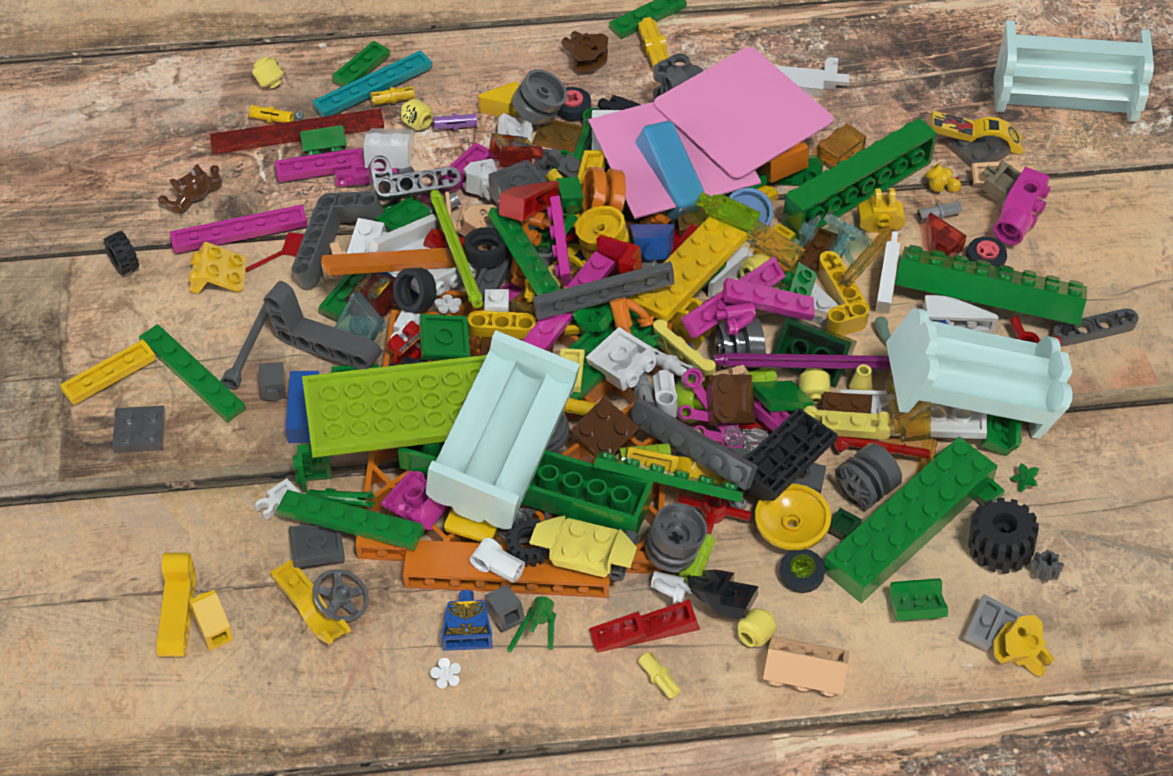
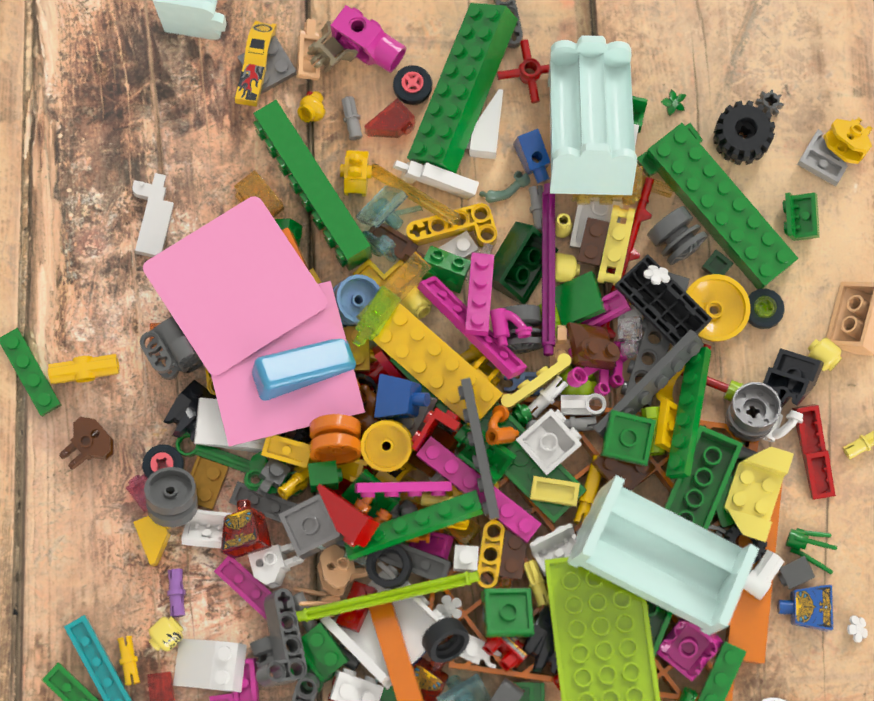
camera: 85 degrees left, 25 degrees up
none -> green tile [601,410,656,466]
none -> white plant [643,265,670,284]

